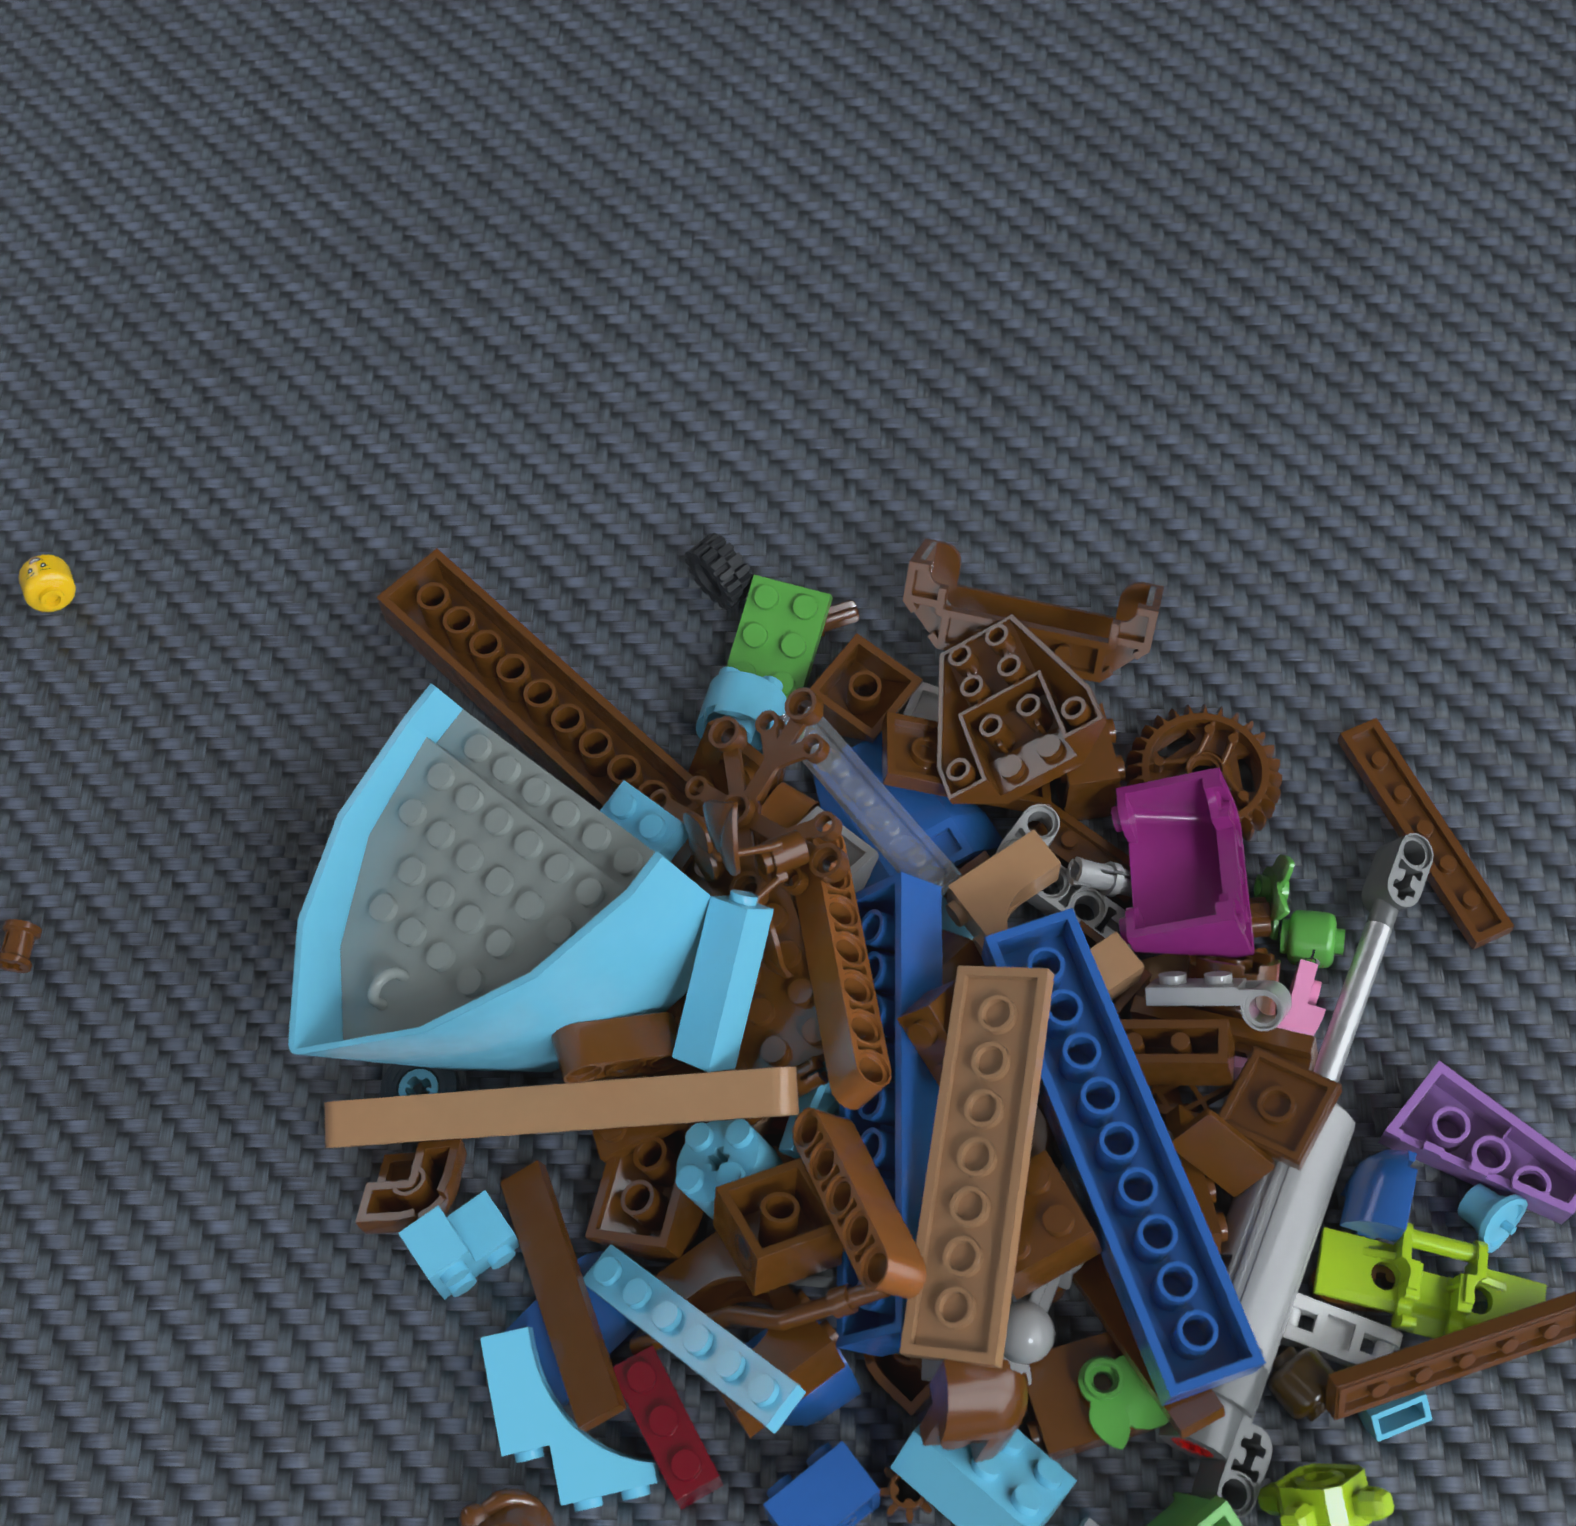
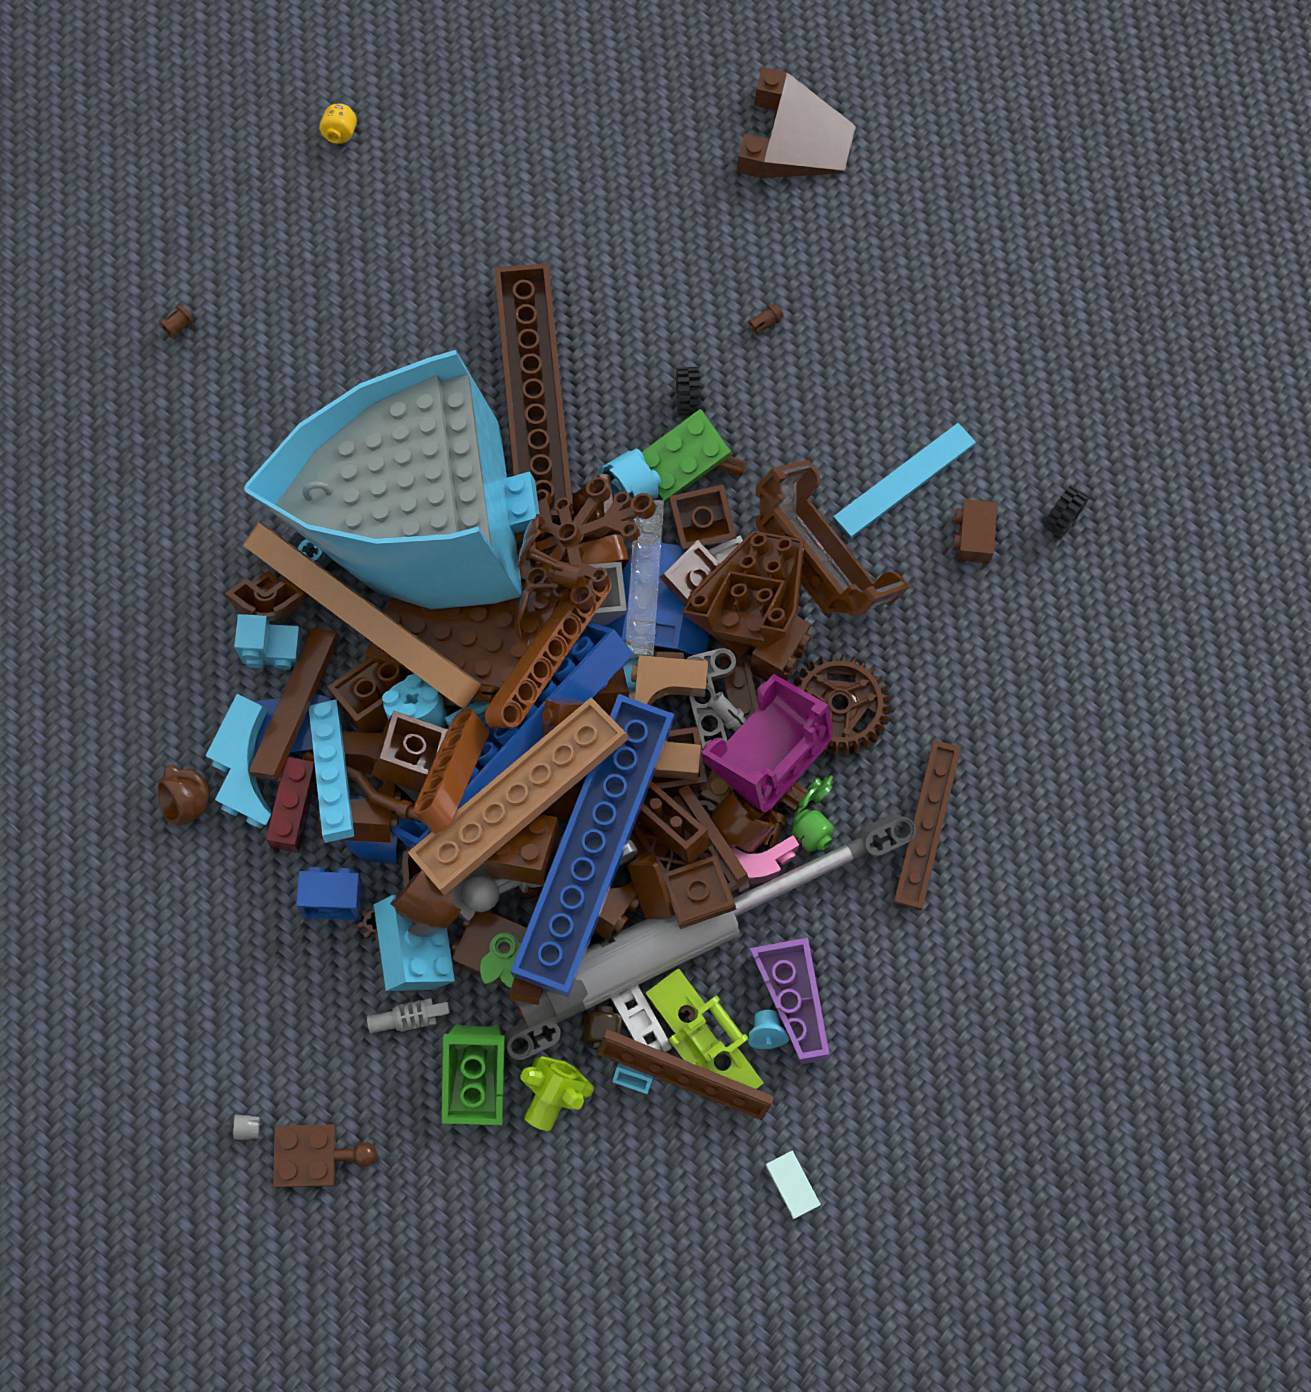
camera: 30 degrees right, 10 degrees up
reddish brown beam [551,1012,683,1083] -> none
medium azure brick [672,890,774,1072] -> none
light grey plate [1145,971,1292,1031] -> none
blue brick [1339,1150,1418,1243] -> none
none -> wedge [737,67,856,178]
none -> reddish brown pin [748,303,784,335]
none -> medium azure tile [833,423,976,540]
none -> reddish brown brick [953,499,997,564]
none -> black tyre [1043,485,1089,538]

